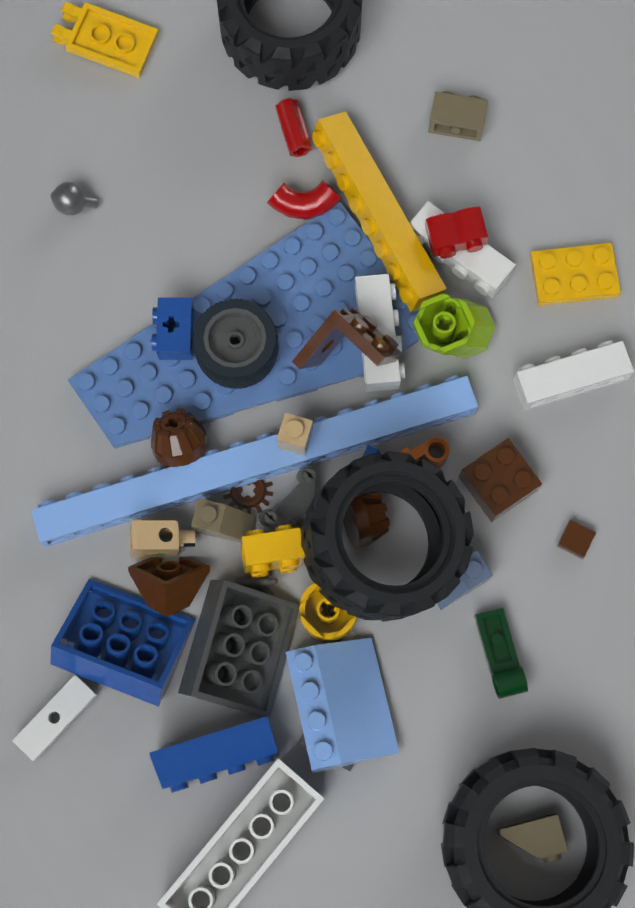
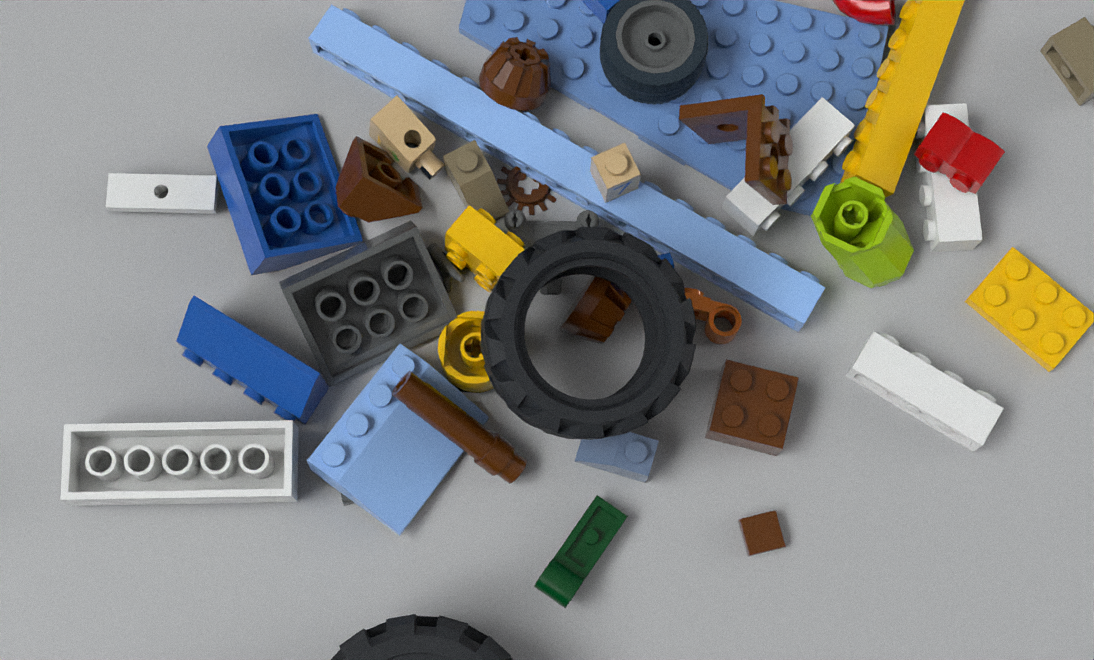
camera: 45 degrees right, 0 degrees up
none -> reddish brown piece [392,371,527,484]

